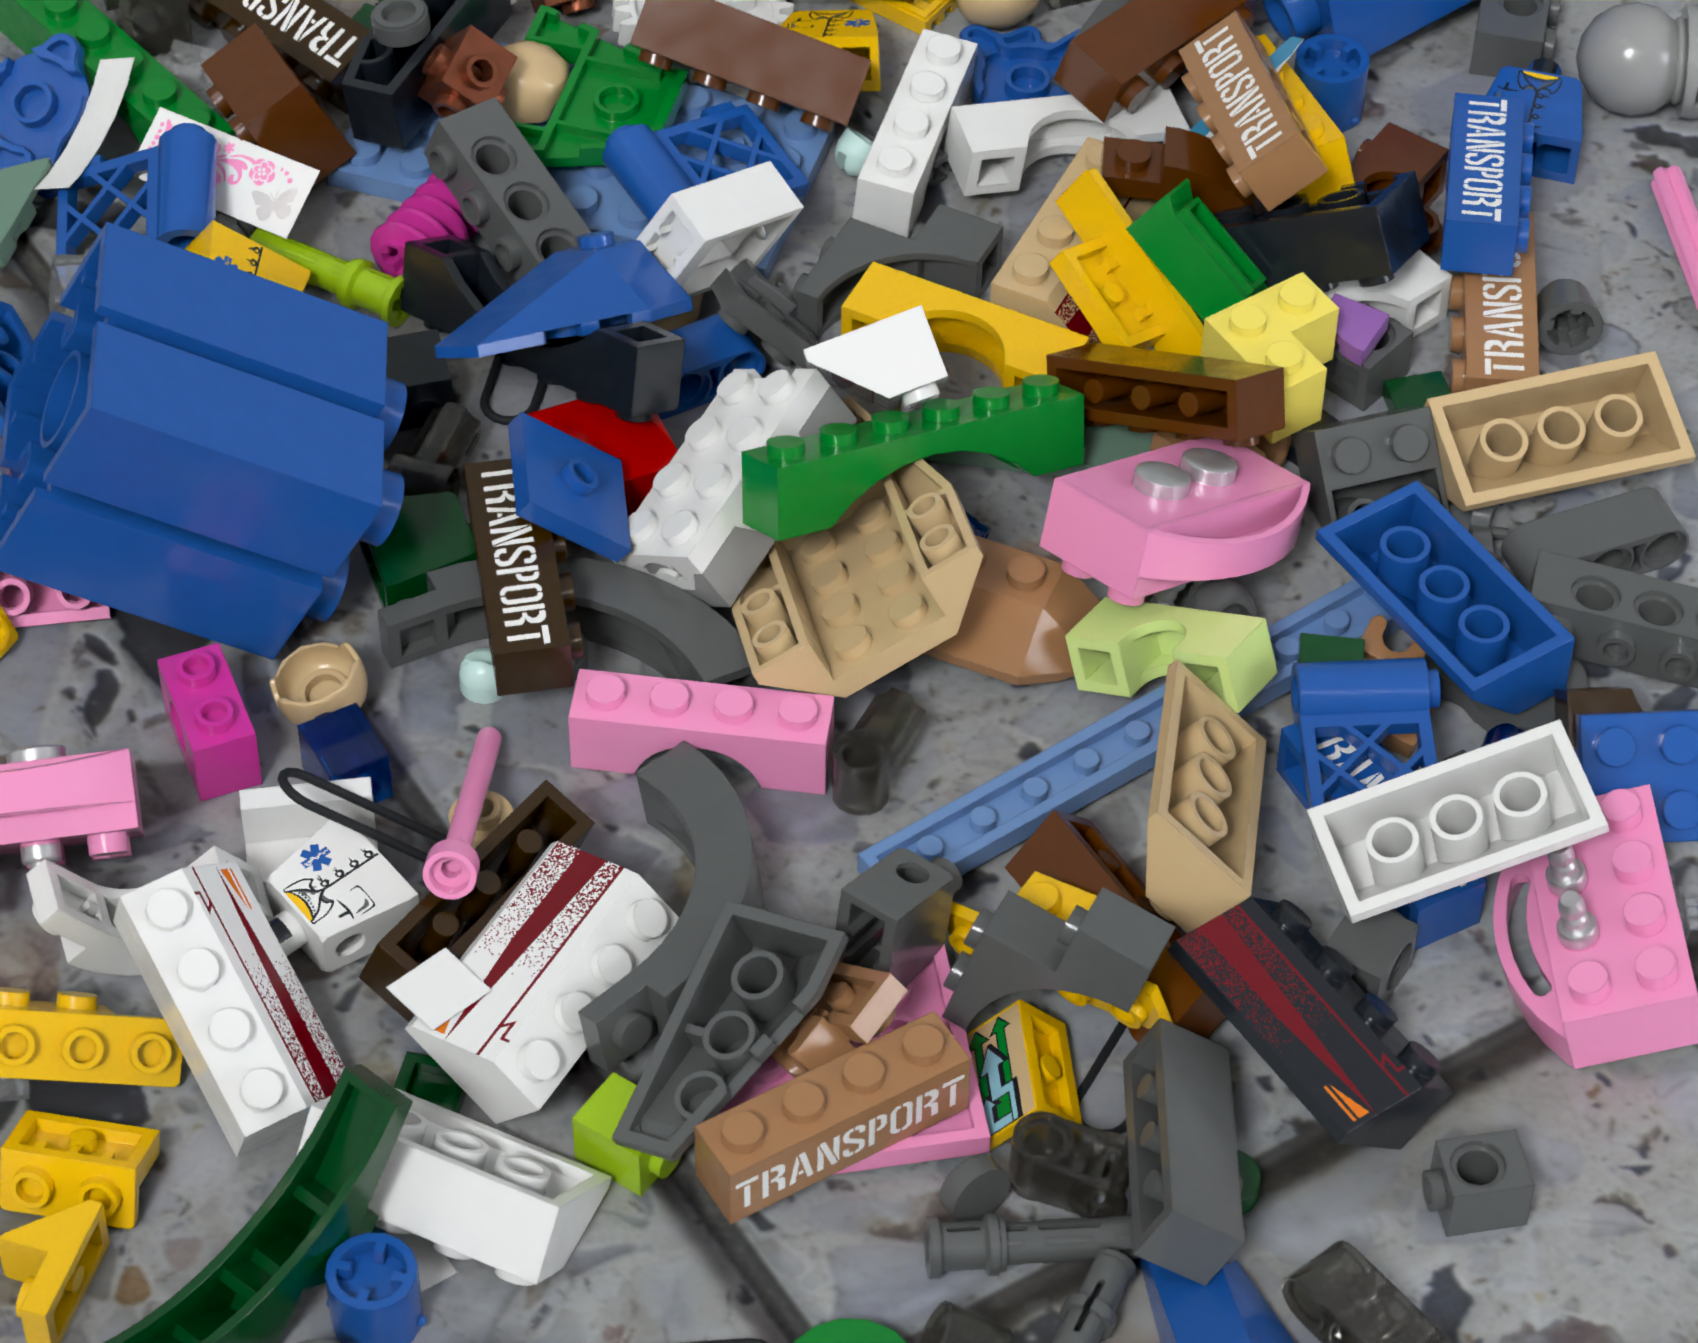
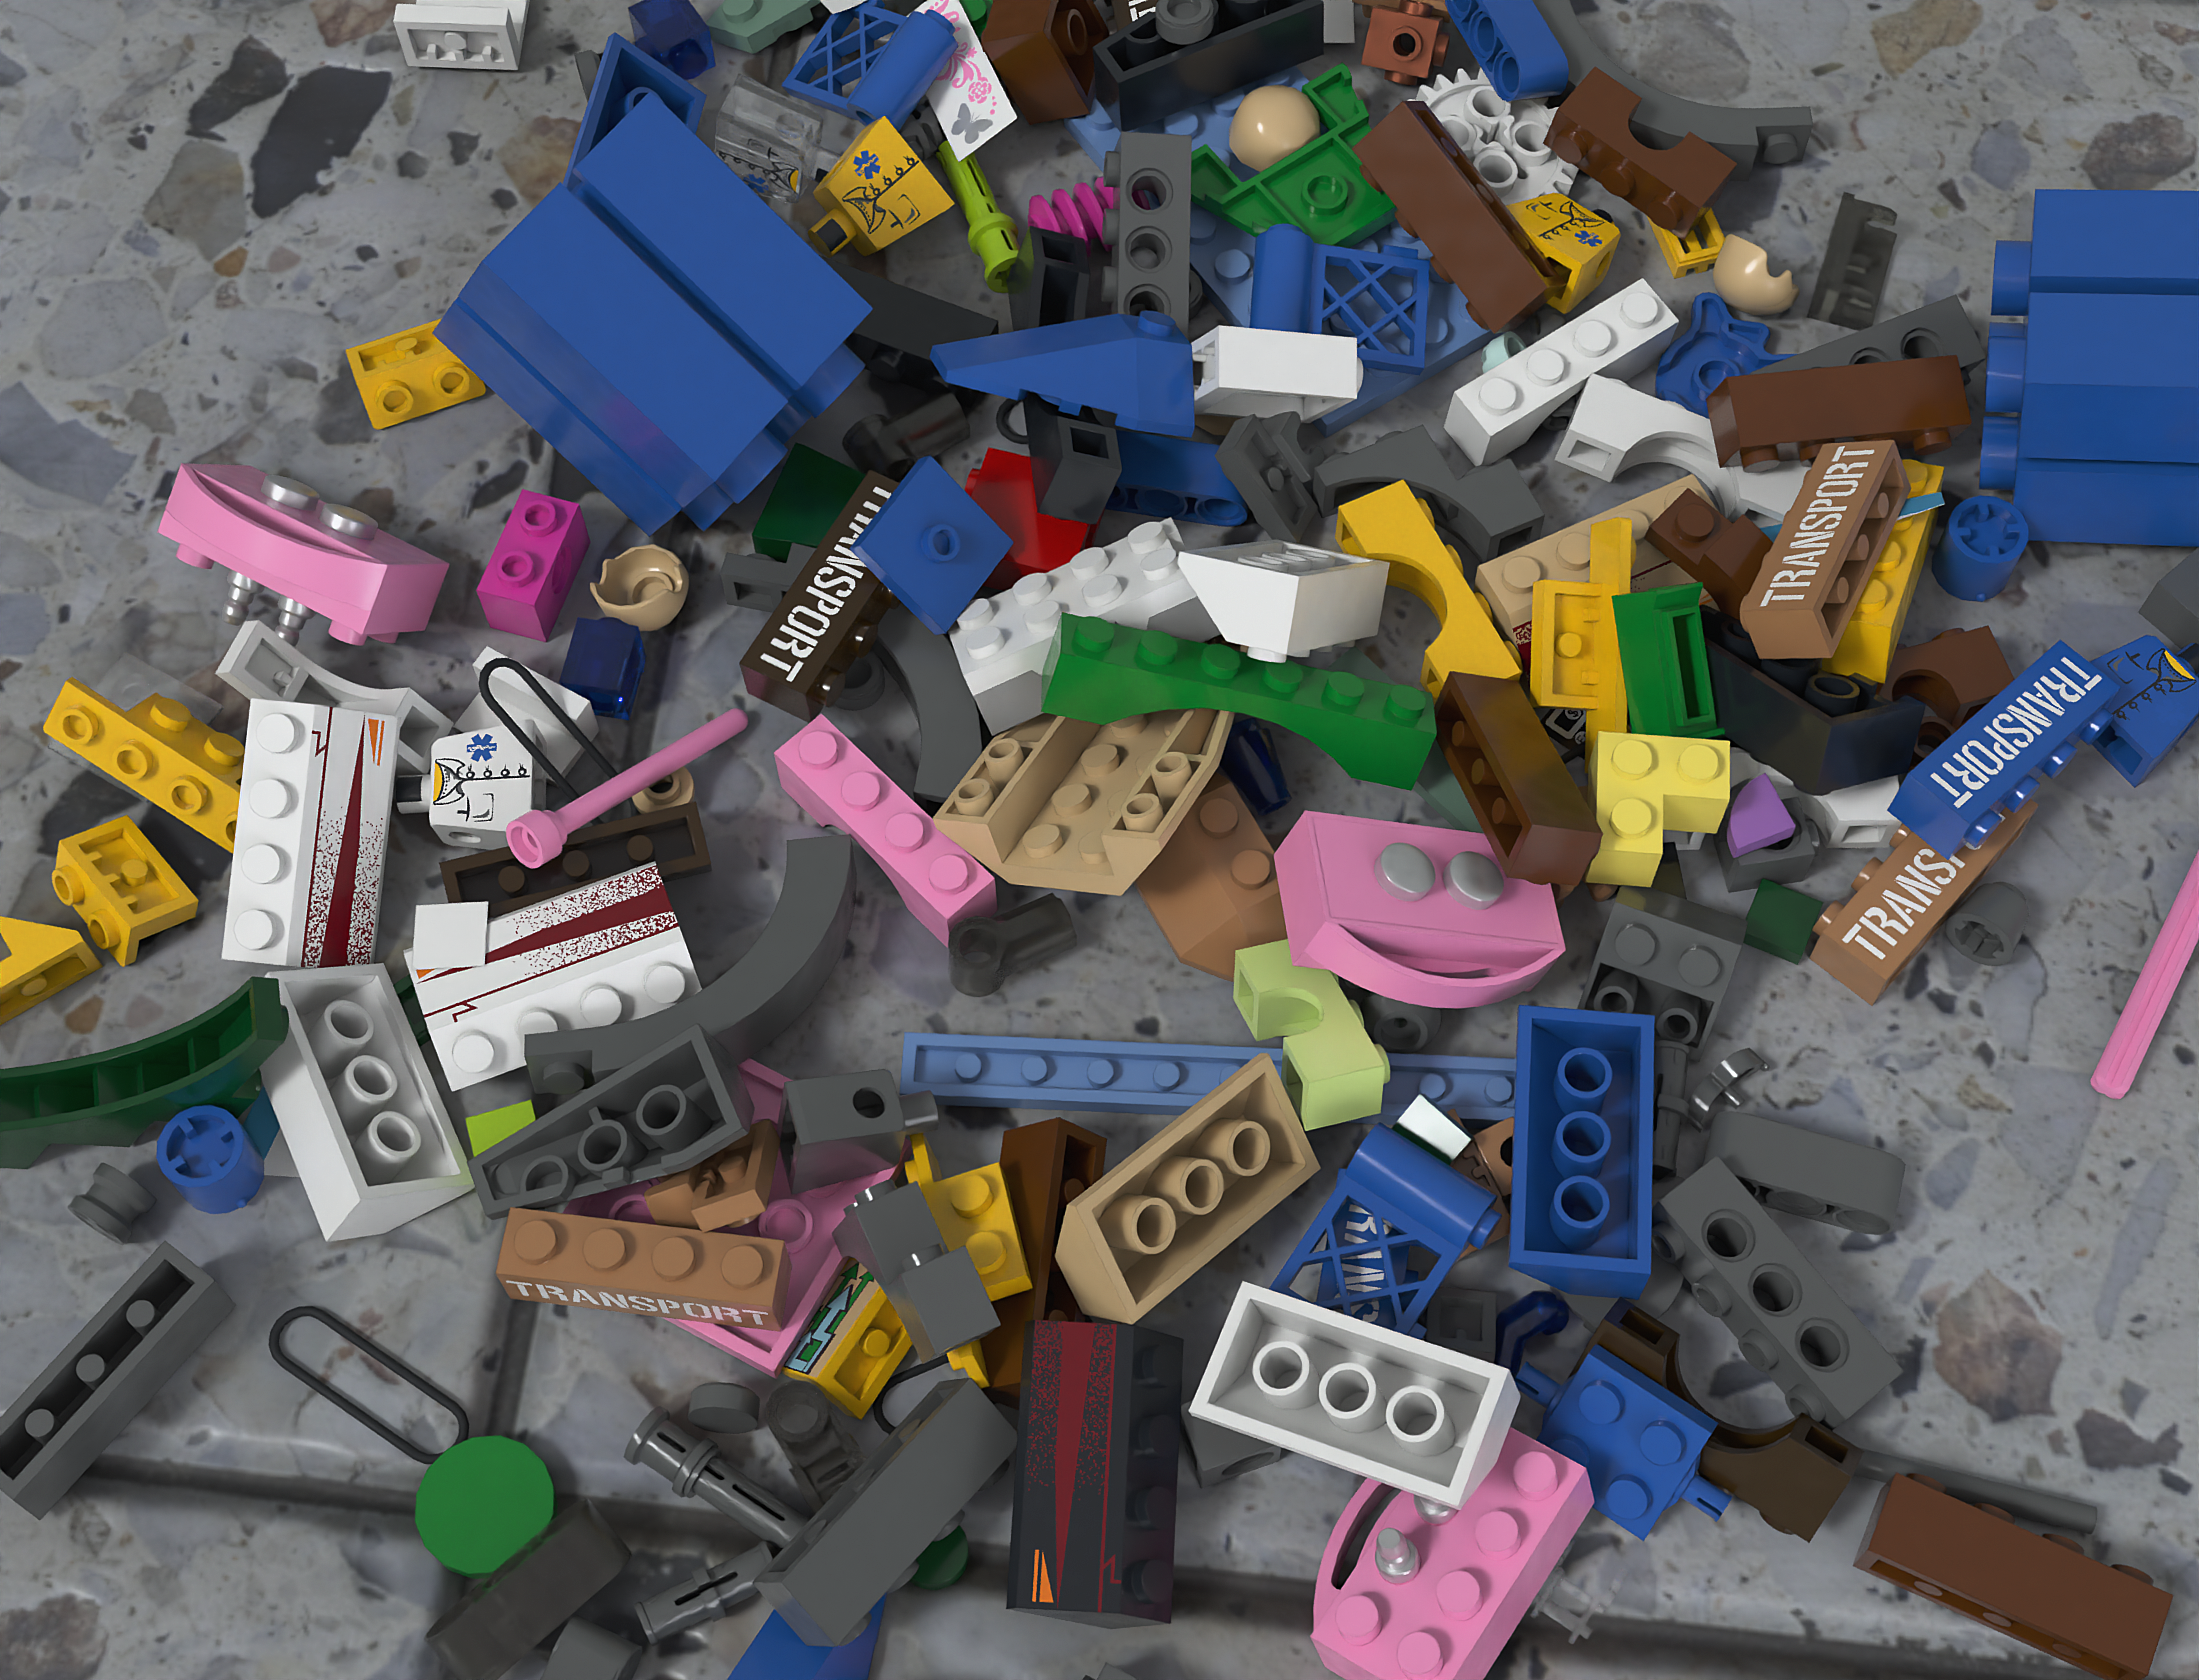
camera: 40 degrees right, 15 degrees up
copper brick [418,25,518,118] -> none
tan slope [1424,351,1696,512] -> none

